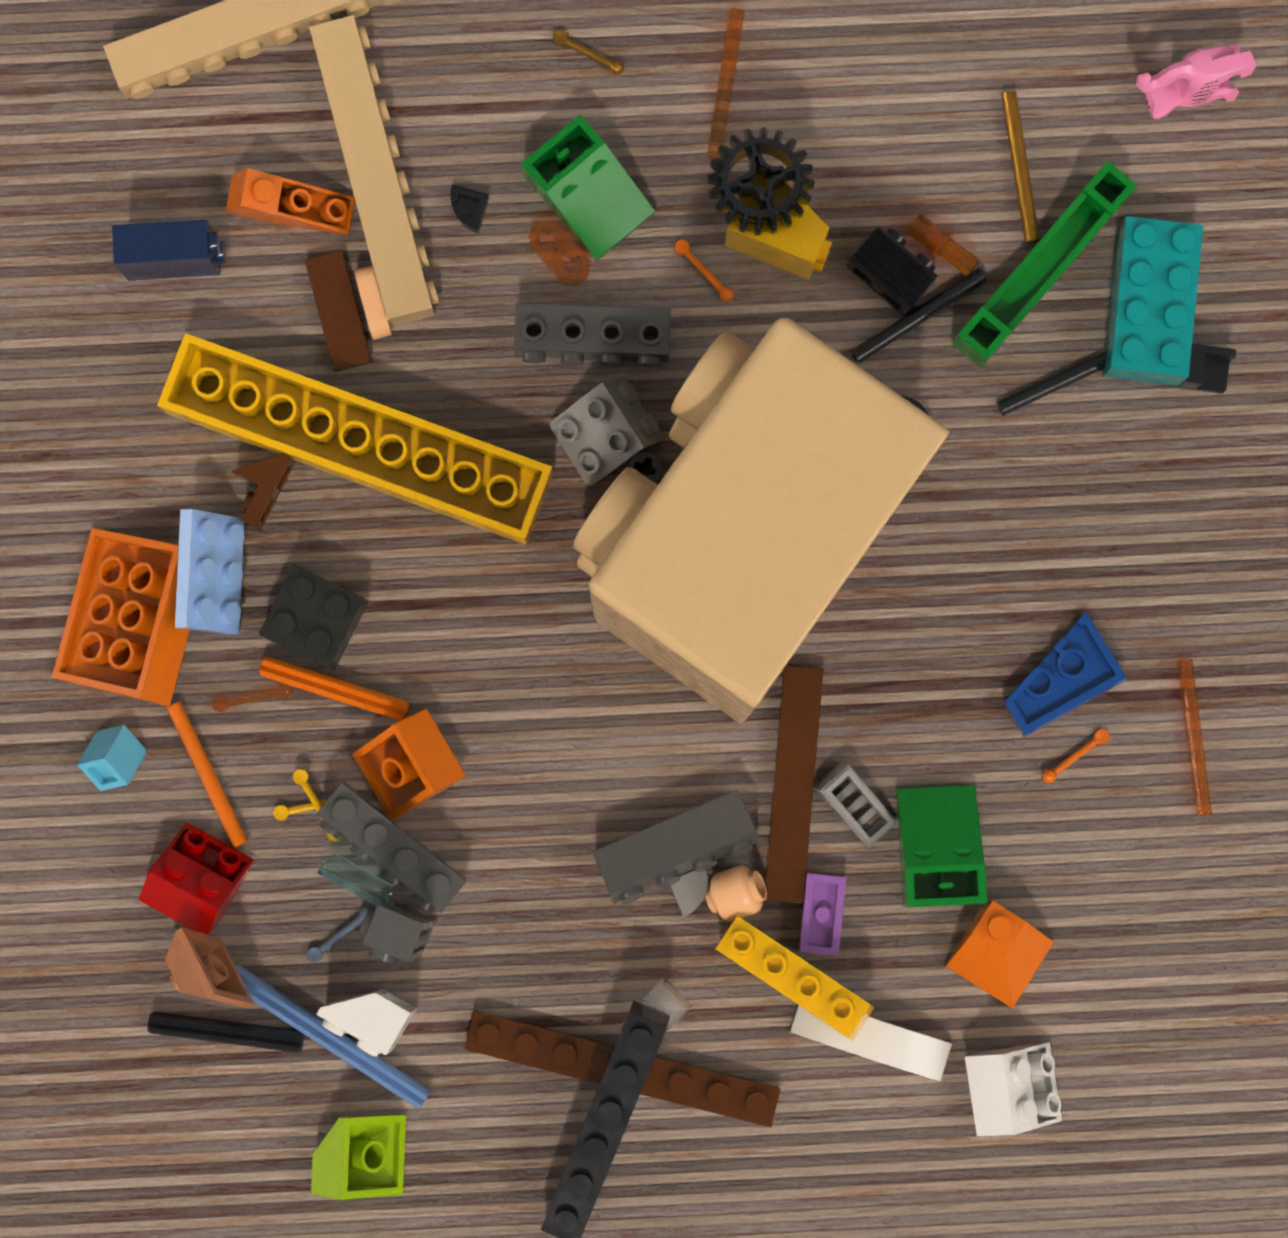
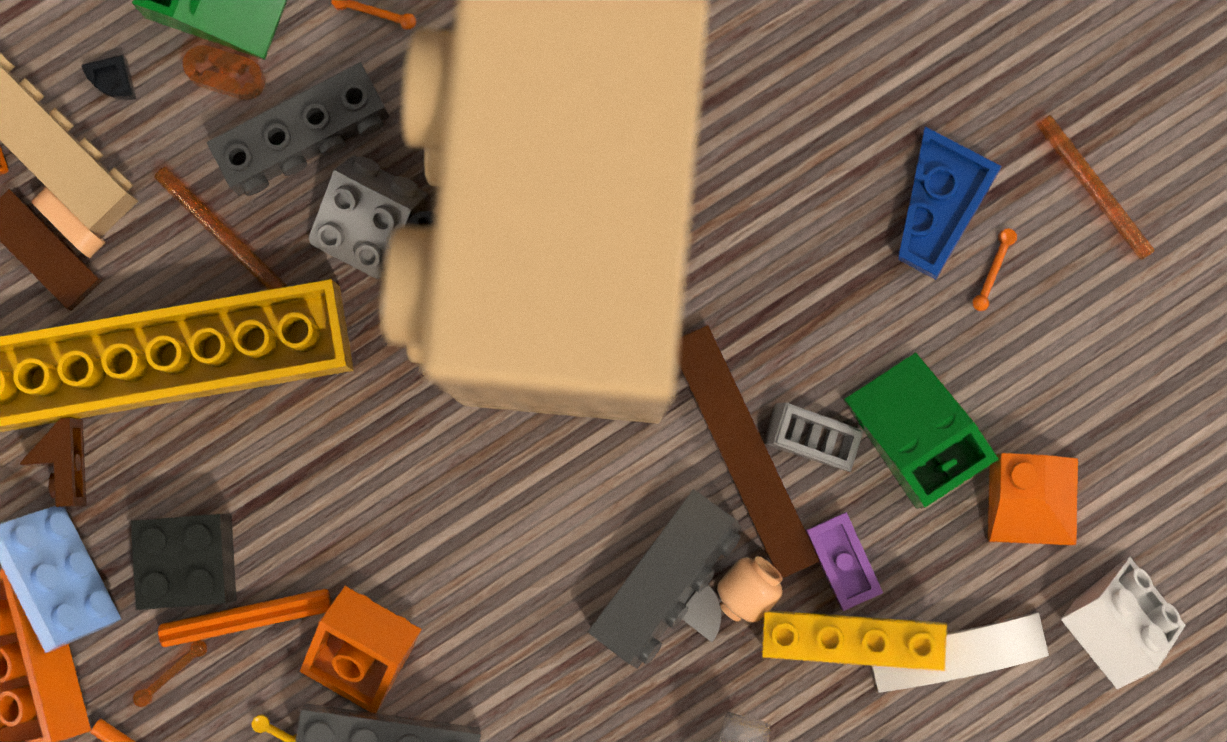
camera: 30 degrees left, 0 degrees up
none -> clear orange piece [154,166,287,290]

